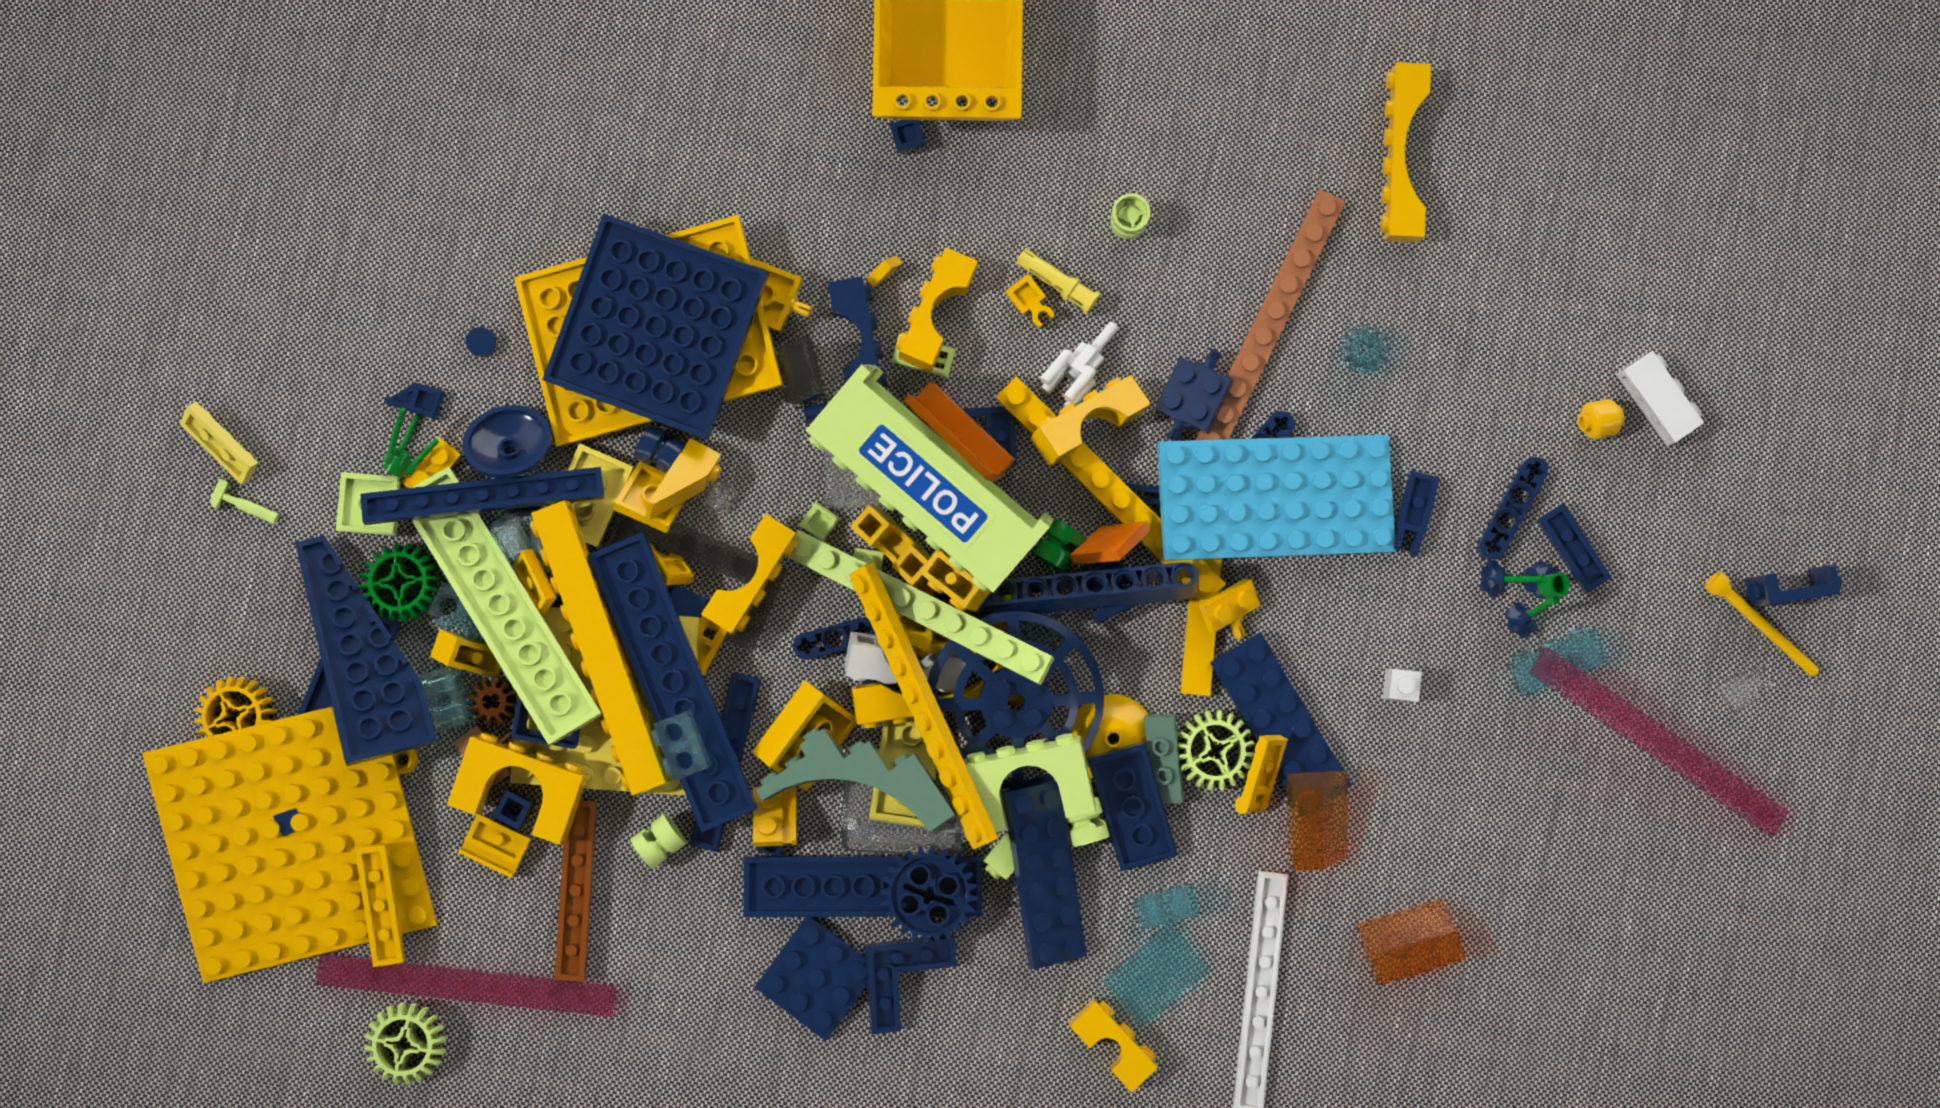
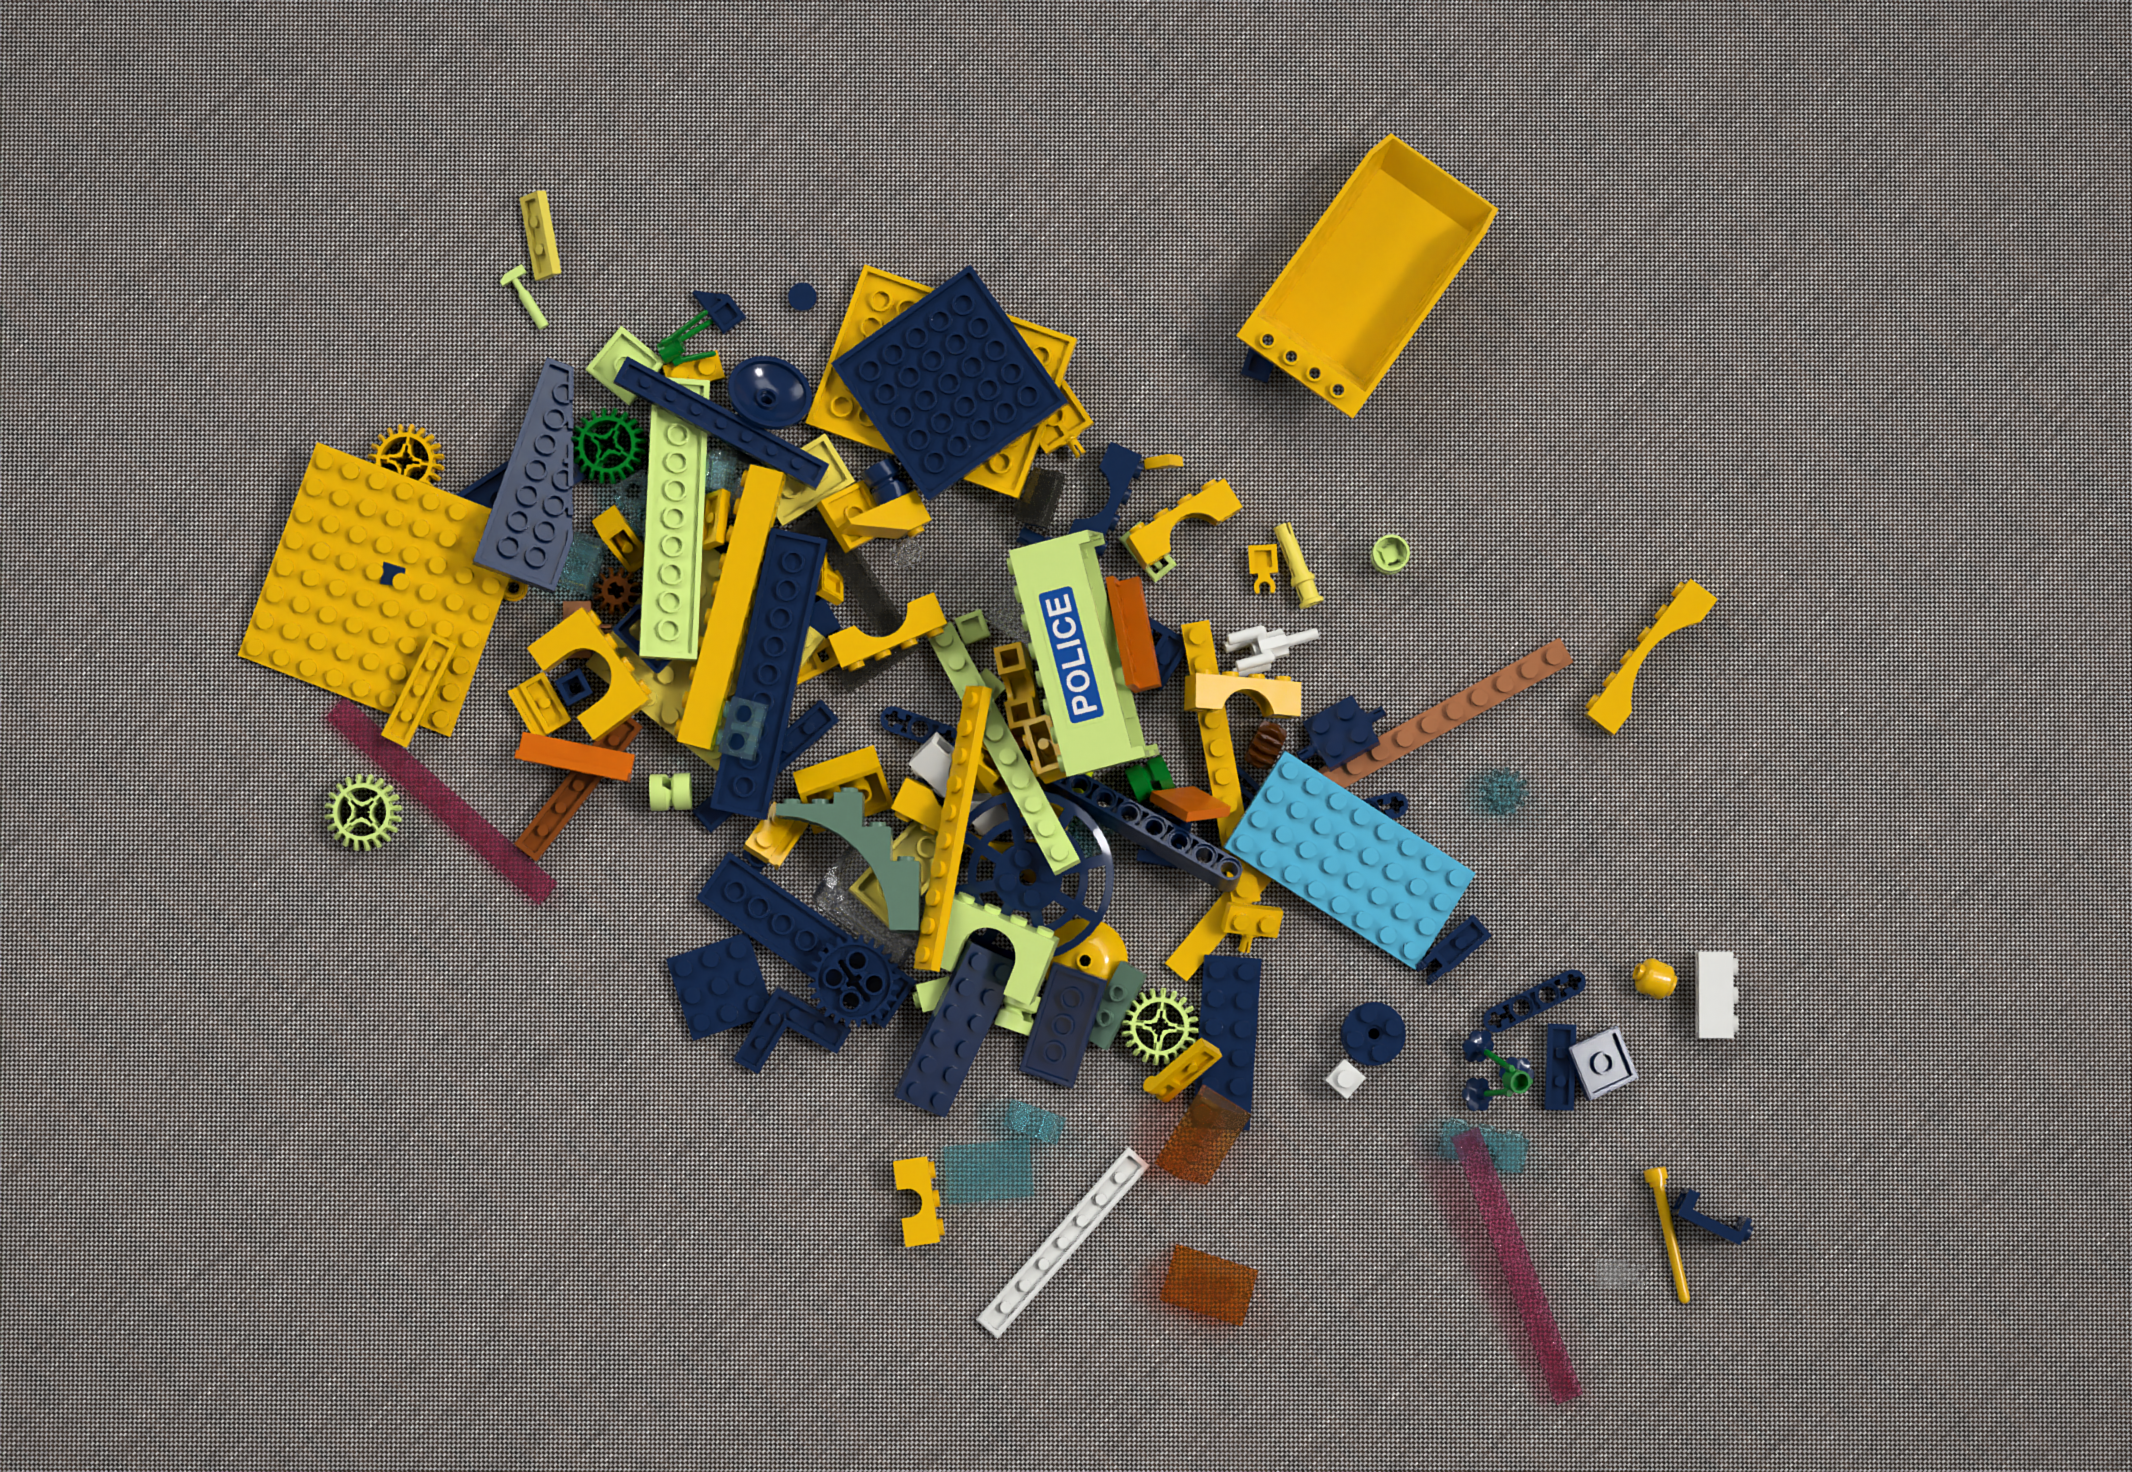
camera: 35 degrees right, 0 degrees up
none -> orange fence [514,732,636,783]
none -> reddish brown gear [1245,720,1287,770]
none -> dark blue wheel [1340,1002,1406,1066]
none -> tile [1565,1025,1639,1101]

